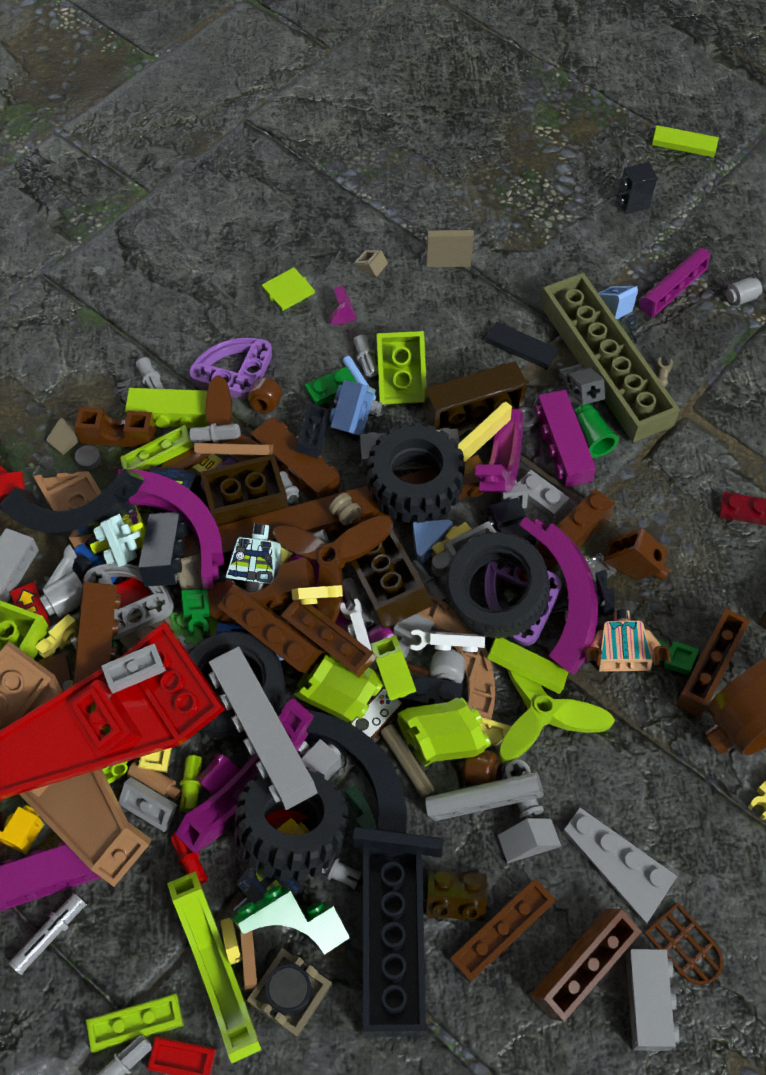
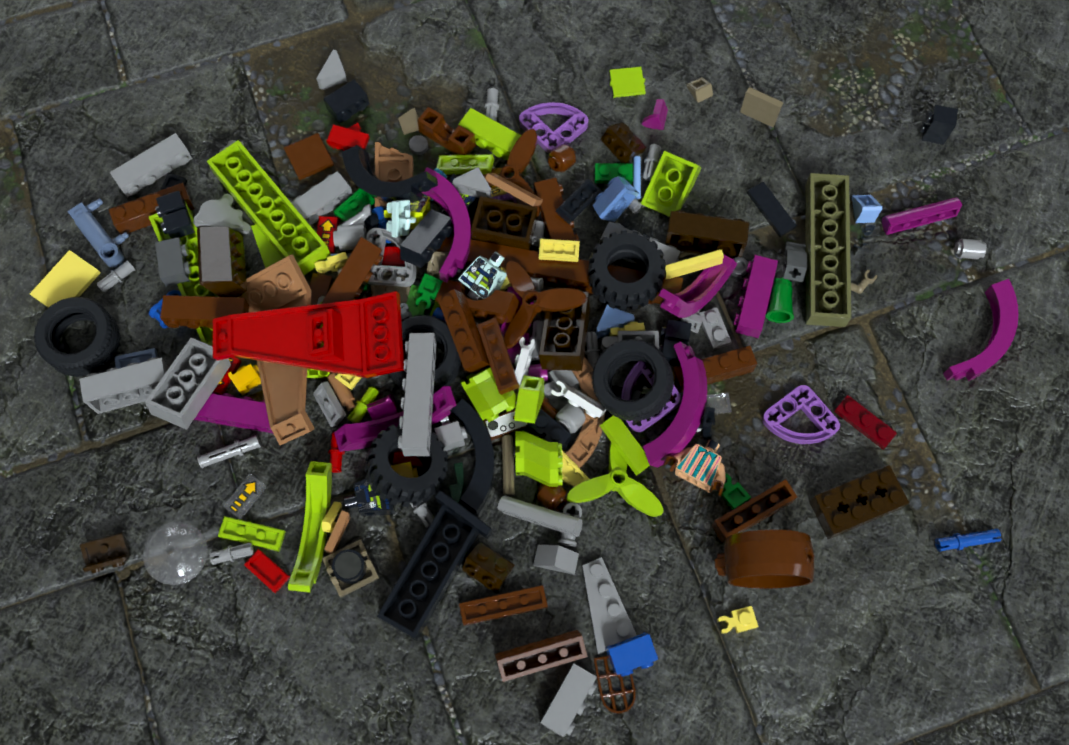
camera: 30 degrees right, 10 degrees up
light grey plate [101,644,166,694] -> none
light grey axle [190,423,241,443] -> none
arch [232,886,350,954] -> none
light yellow plate [292,585,343,605] -> none
dark tan wheel [329,493,362,525] -> none
reddish brown torso [603,528,669,580] -> none
lime tile [652,125,719,157] -> none
none -> clear tile [223,473,267,520]
none -> green plate [333,188,375,223]
none -> light grey slope [453,168,492,198]
none -> light yellow plate [539,239,580,262]
none -> dark brown bracket [601,122,647,164]
none -> blue brick [605,632,658,677]
none -> medium lavender beam [762,385,840,444]

